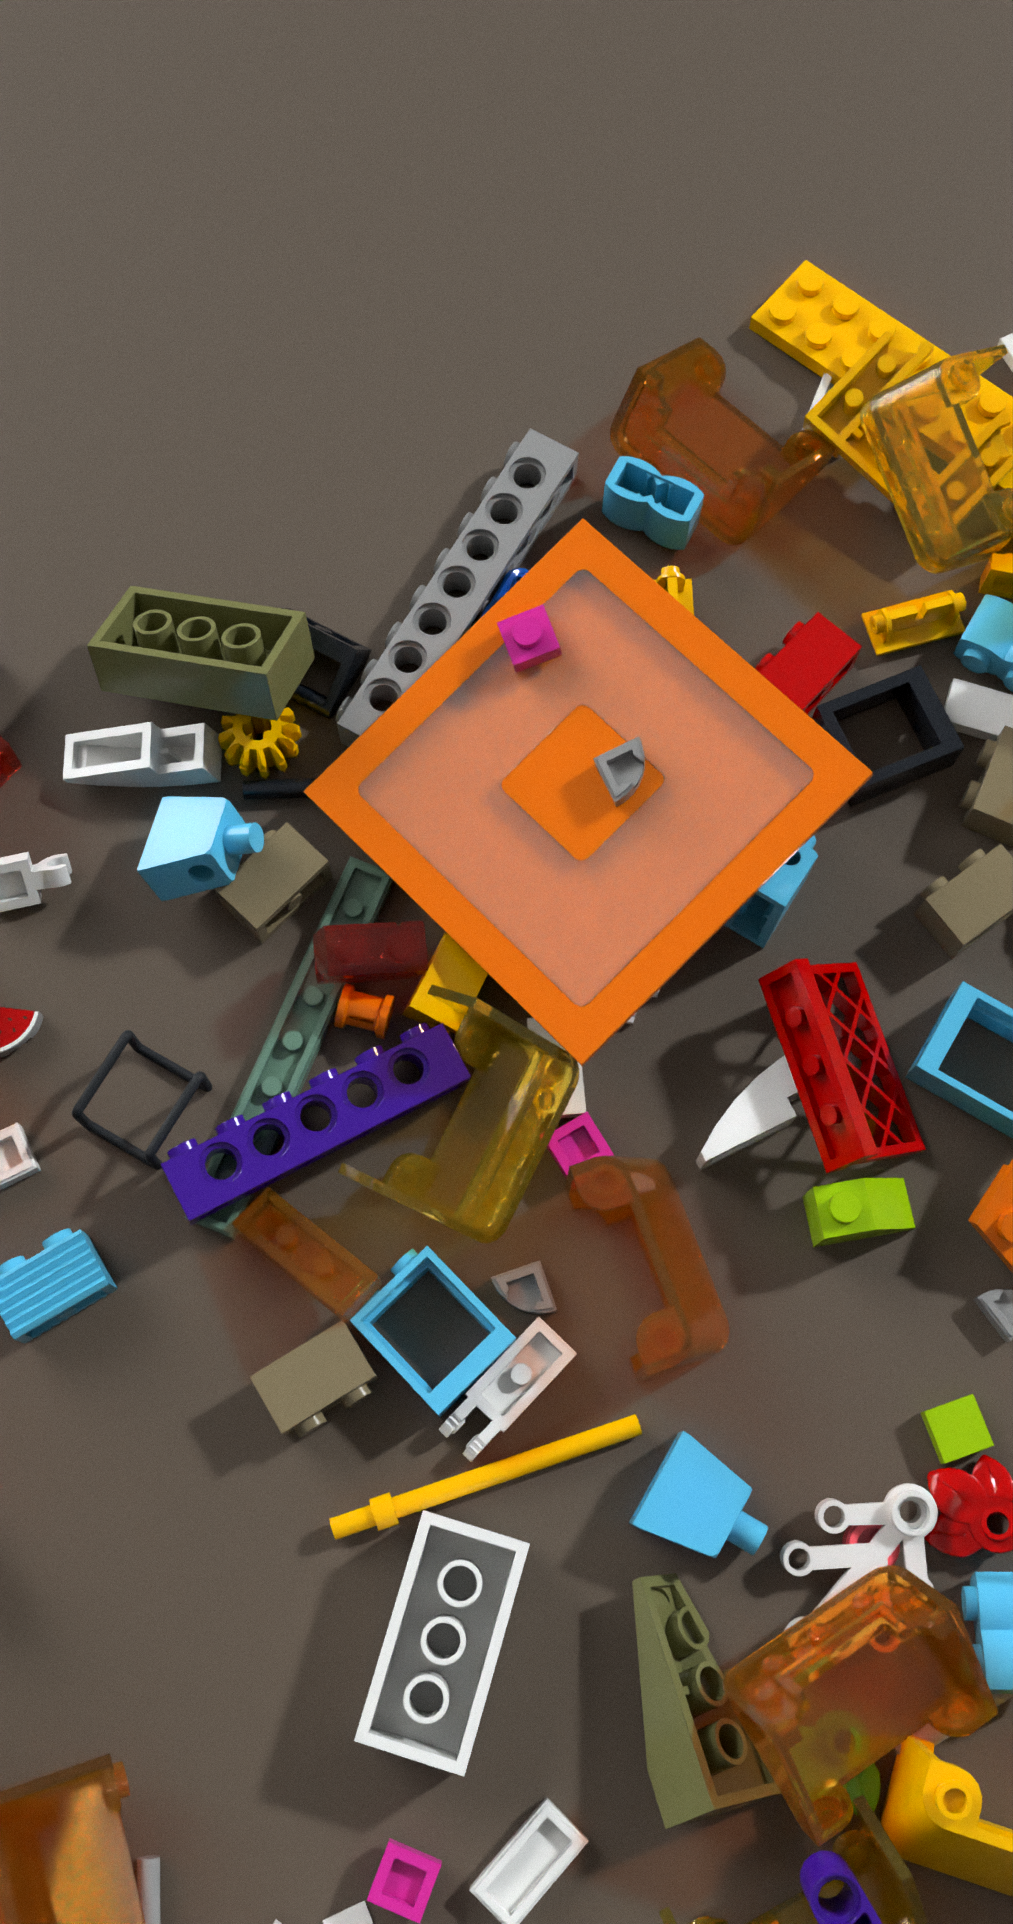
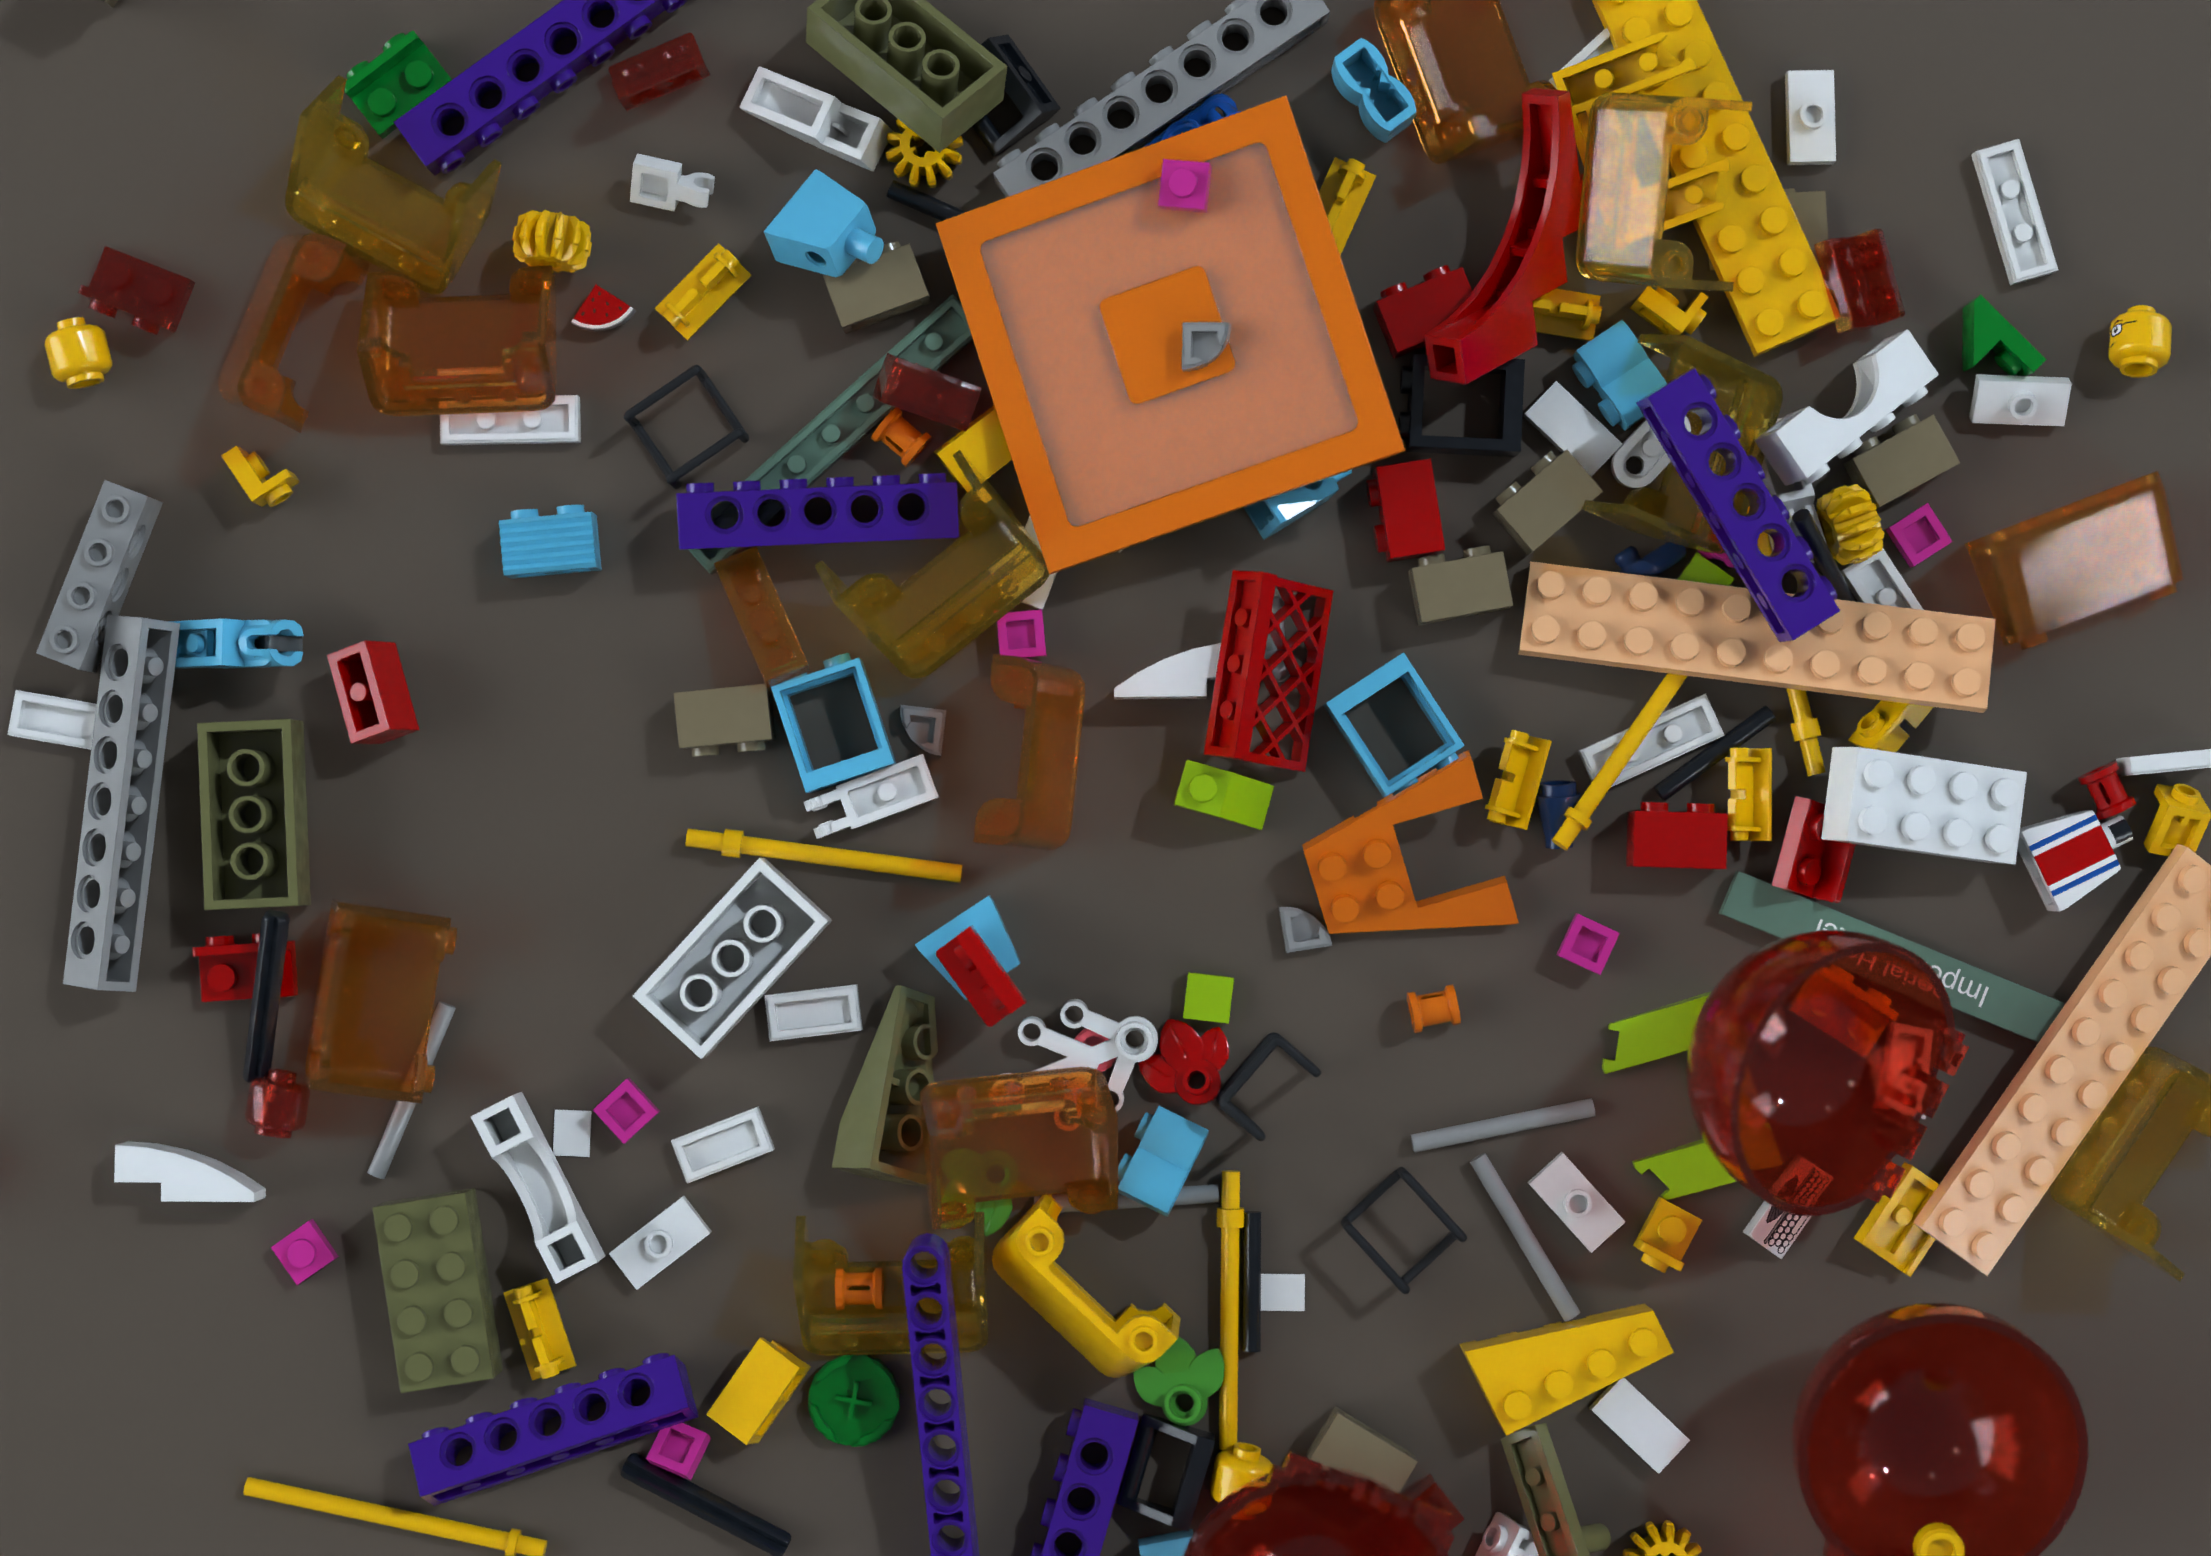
camera: 25 degrees right, 15 degrees up
none -> yellow hinge [655,243,752,341]
none -> white tile [764,984,863,1041]
none -> red bracket [936,925,1027,1027]
none -> red brick [1366,458,1446,562]
none -> red arch [1424,88,1597,384]

